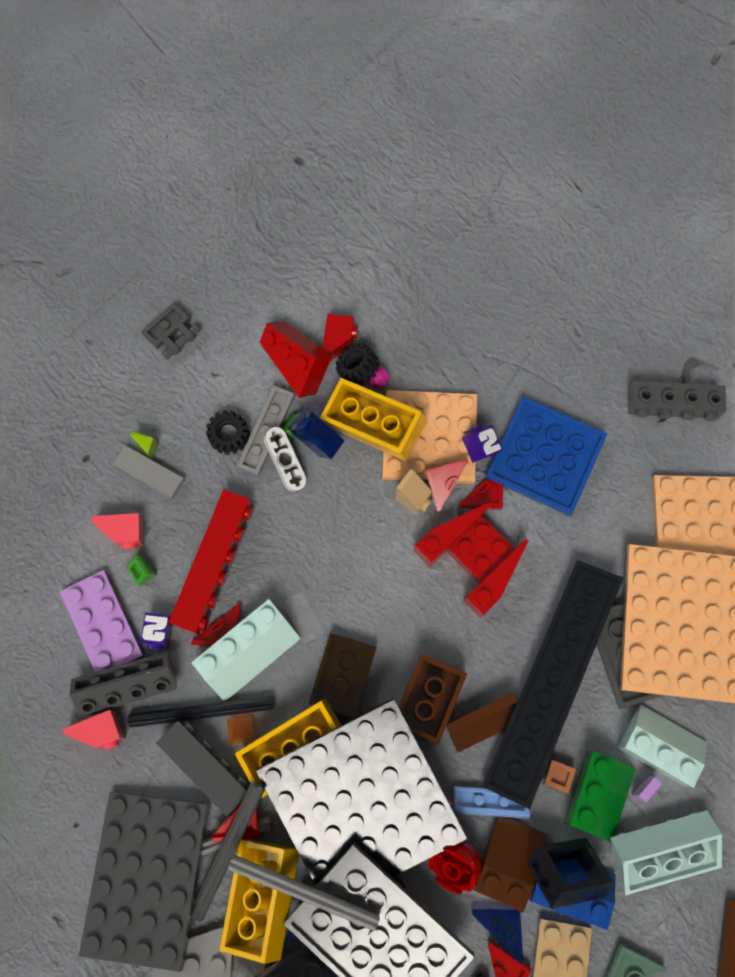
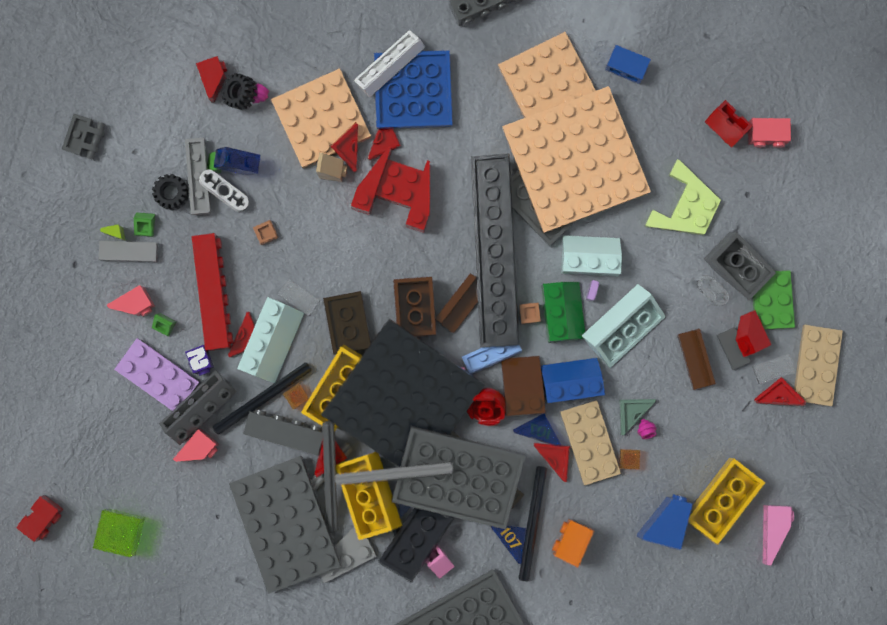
camera: 30 degrees left, 10 degrees up
red wedge [259,321,332,398] -> none
yellow brick [320,378,427,462] -> none
dark purple brick [462,424,503,463] -> none
black window [527,837,614,909] -> none
none -> bright green slope [133,212,155,237]
none -> nougat tile [253,220,279,245]
none -> white slope [354,30,425,97]

